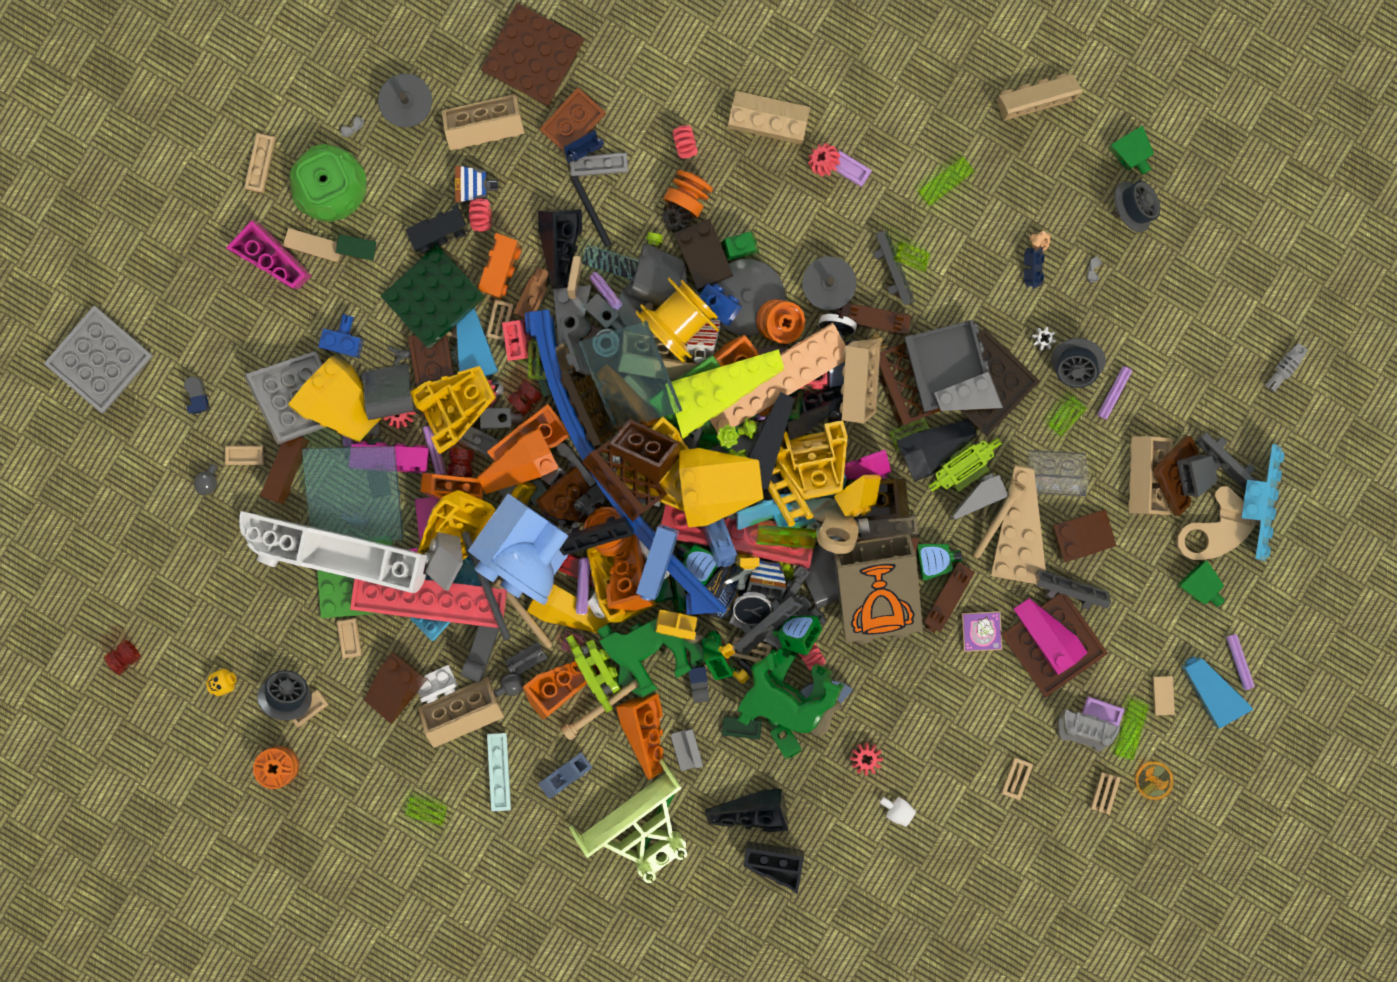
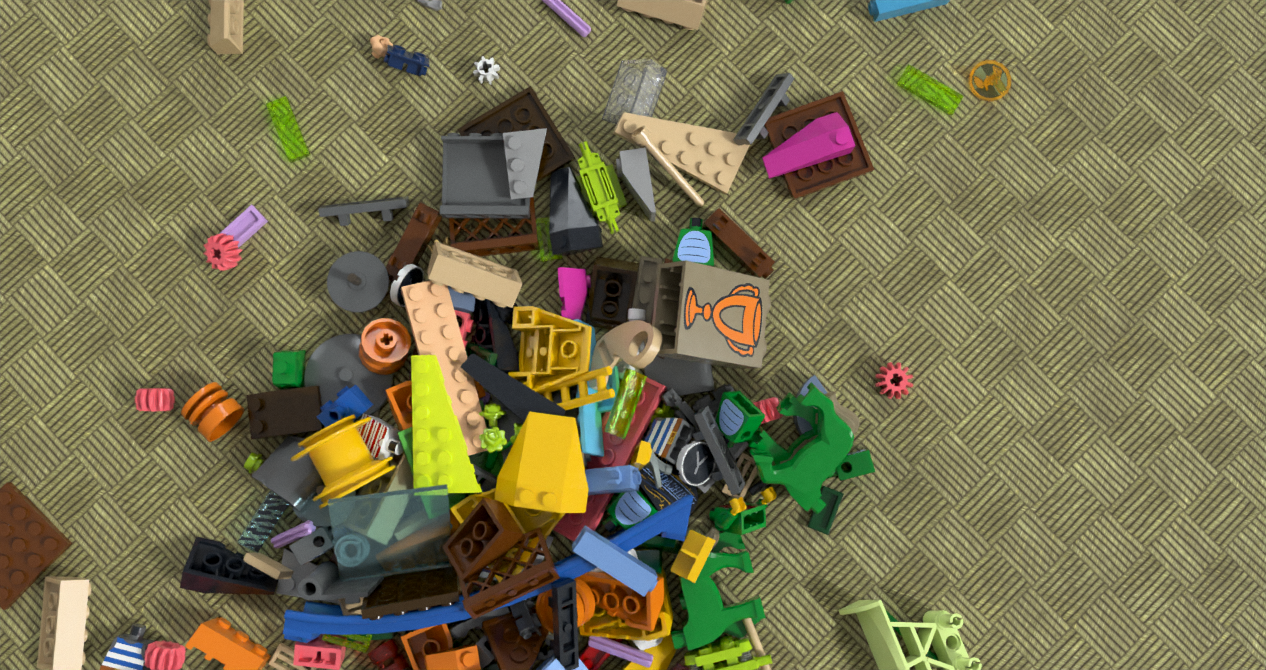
camera: 75 degrees left, 5 degrees down
medium nougat hinge [513,267,549,319] -> none
dark orange plate [539,87,606,153] -> none
dark blue hinge [563,130,604,163] -> none
light grey tile [570,152,628,177] -> none
black bar [571,176,612,247] -> none
orange wedge [616,693,663,779] -> none
clear smoke gear [661,201,694,233] -> none
light grey panel [671,728,703,771] -> none
leg [689,666,709,703] -> none
black wedge [705,789,788,832] -> none
tan slope [728,91,810,145] -> none
black wedge [743,841,804,894] -> none
yellow slope [834,475,881,517] -> none
white piece [879,796,916,827] -> none
clear neon green tile [893,241,930,272] -> none
tile [961,611,1003,652] -> none
tan tile [1001,757,1033,800] -> none
clear neon green tile [1047,396,1087,437] -> none
reddish brown slope [1050,509,1117,562] -> none
dark grey piece [1051,338,1106,388] -> none
light grey piece [1058,710,1120,752] -> none
lavender tile [1082,696,1125,726] -> none
tan tile [1090,772,1121,815] -> none
tan tile [1152,676,1175,716] -> none

